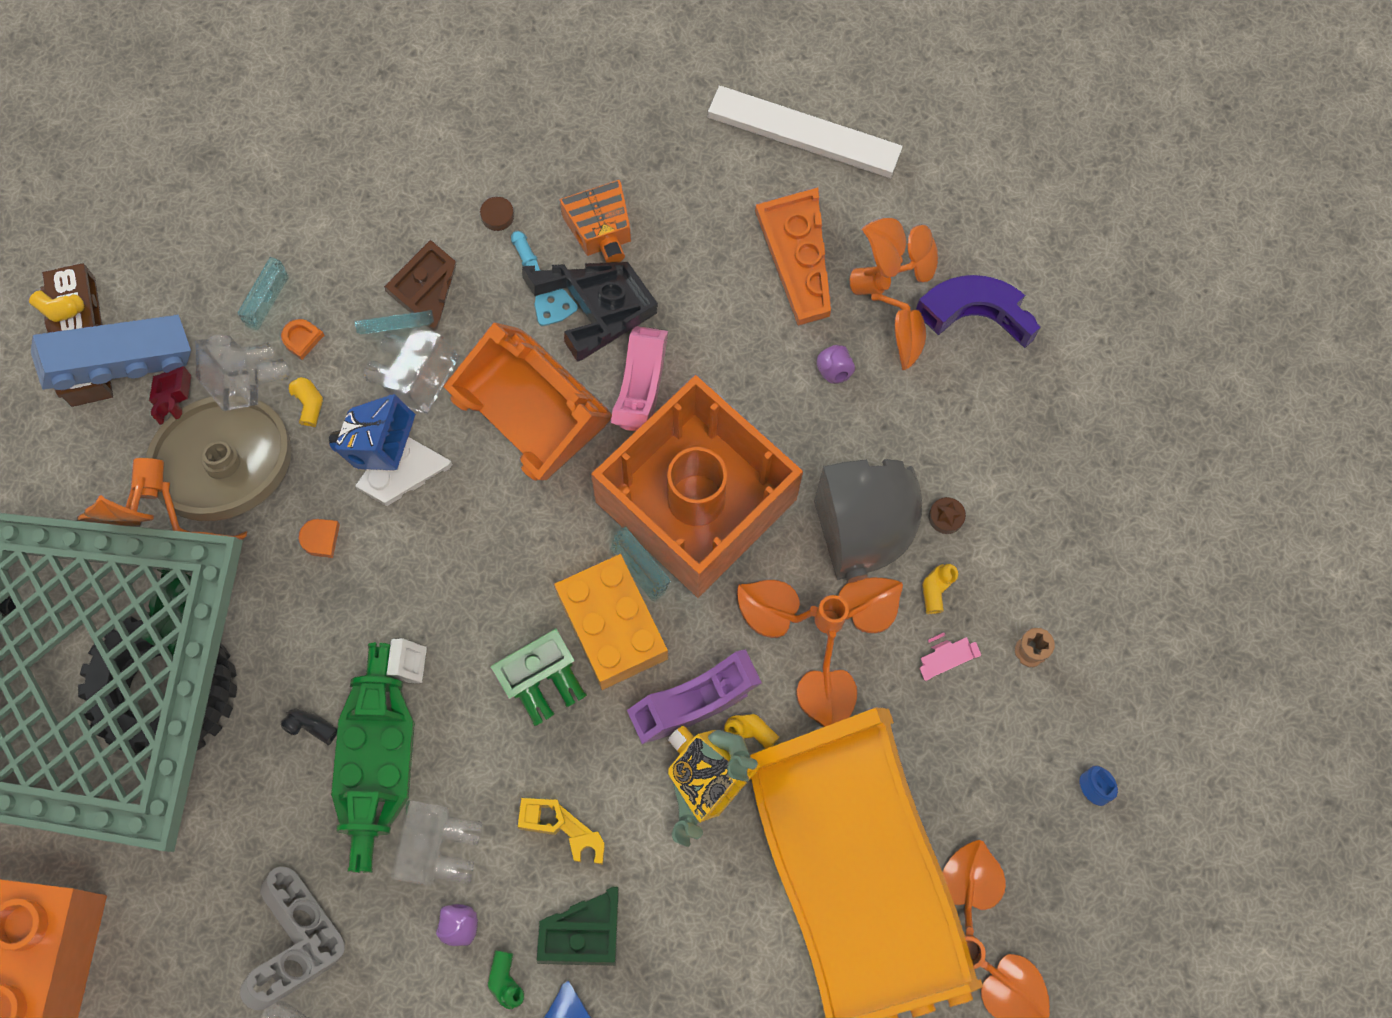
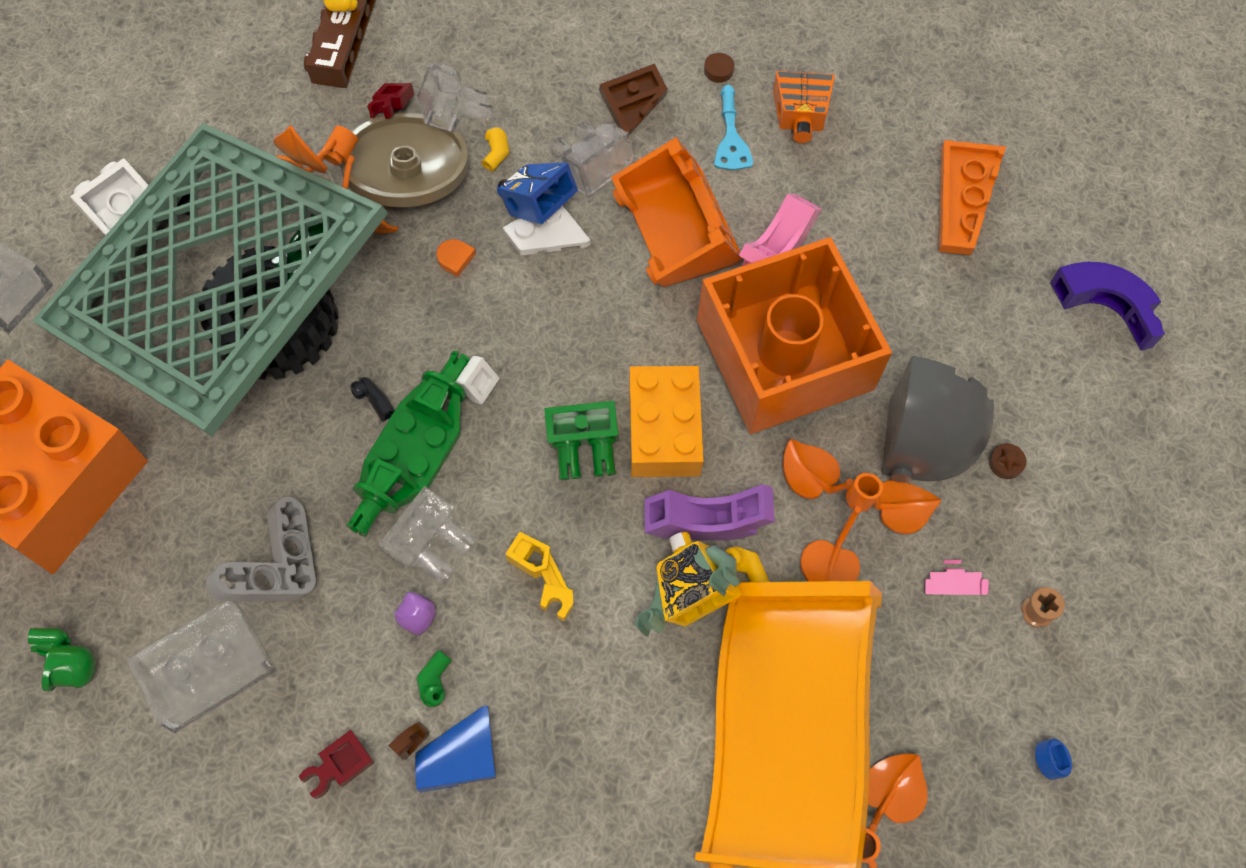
camera: 25 degrees right, 5 degrees down
medium blue brick [31,315,191,390] -> none
clear light blue tile [237,257,289,331] -> none
orange tile [281,319,325,360] -> none
clear light blue tile [355,310,434,335] -> none
black wing [522,262,658,362] -> none
dark green wing [537,887,619,966] -> none
clear light blue tile [610,527,671,602] -> none
white tile [708,85,903,178] -> none
medium lavender piece [817,345,855,384] -> none
orange plant [850,218,938,370] -> none
yellow arm [922,564,958,614] -> none

